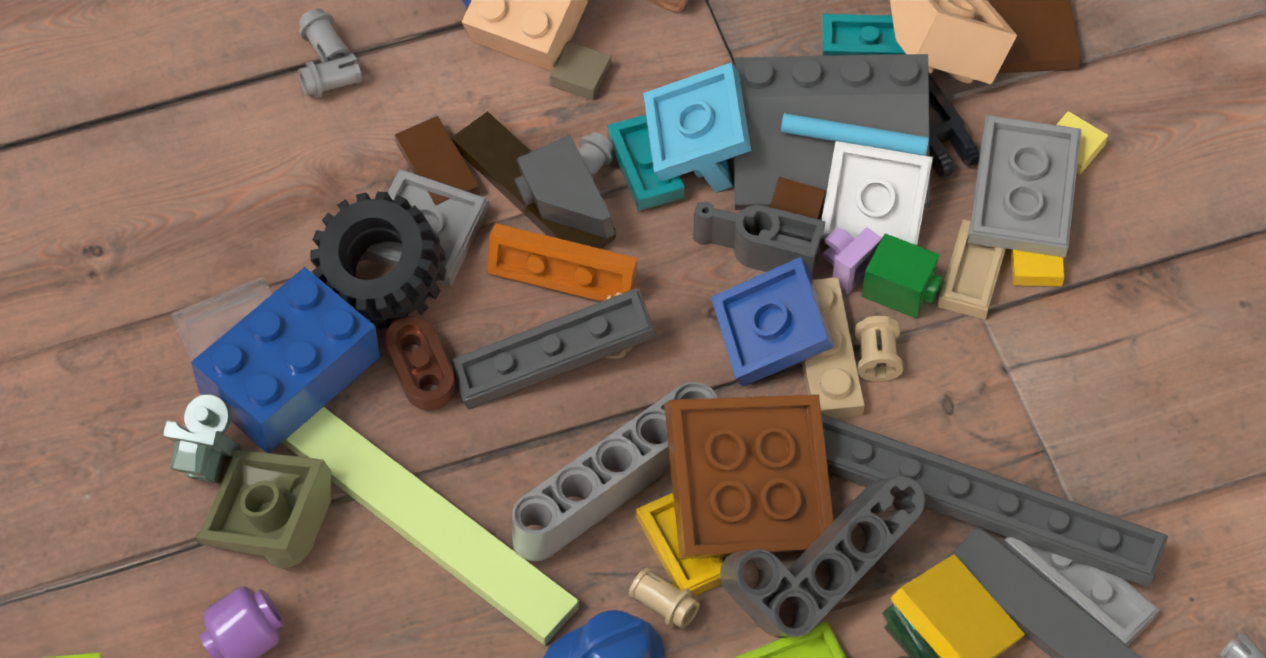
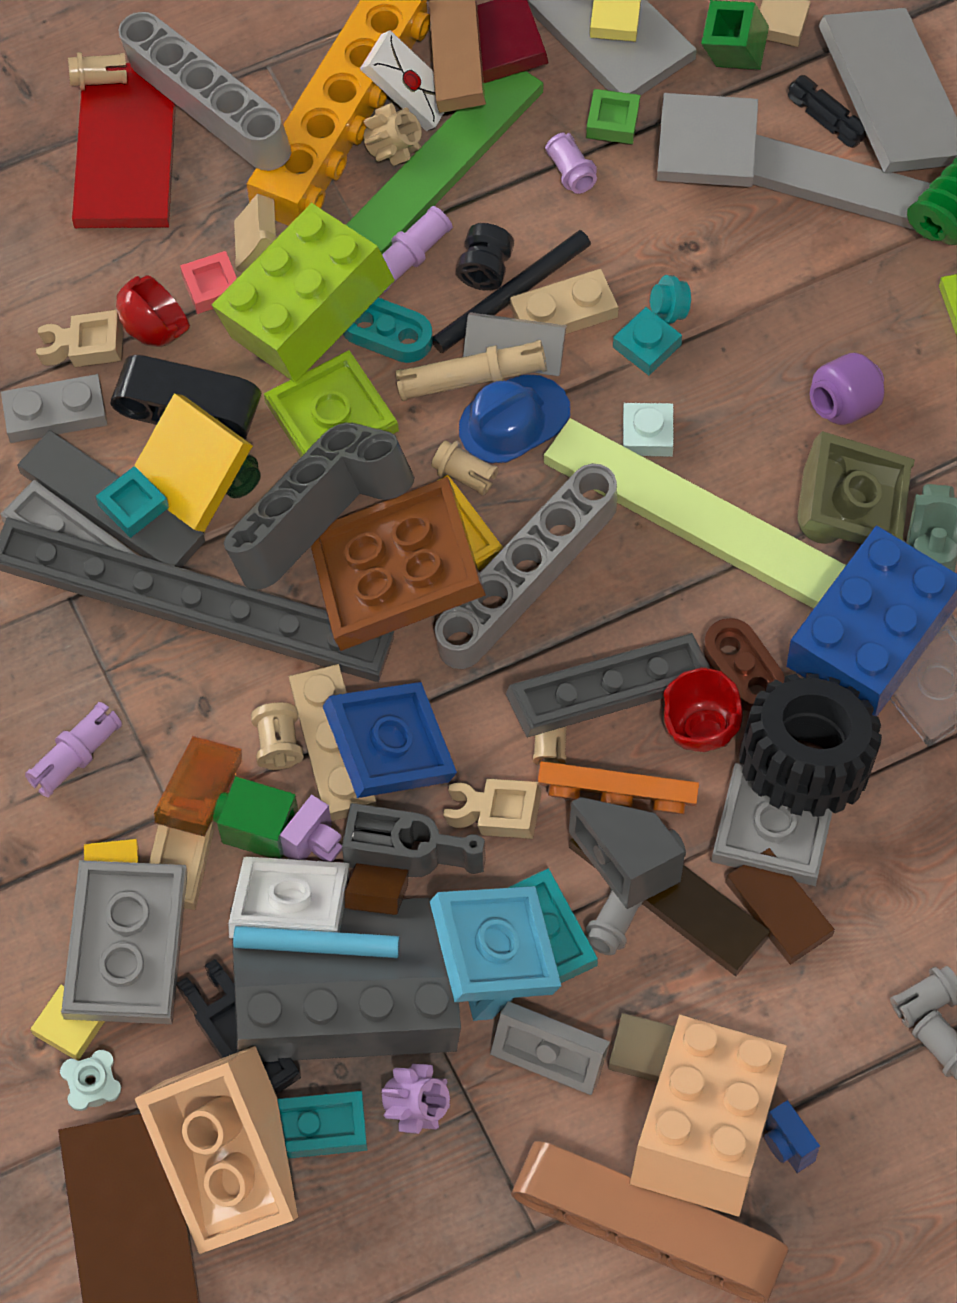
camera: 175 degrees right, 5 degrees up
none -> lavender pin [25,702,122,797]
none -> light aqua plate [60,1050,121,1111]
none -> teal plate [96,466,169,538]
none -> clear orange tile [154,736,242,837]
none -> lavender gear [381,1064,450,1134]
none -> tan plate [443,779,542,839]
none -> light grey plate [490,1001,610,1095]
none -> light aqua plate [623,403,673,457]
none -> red hair [664,667,743,752]

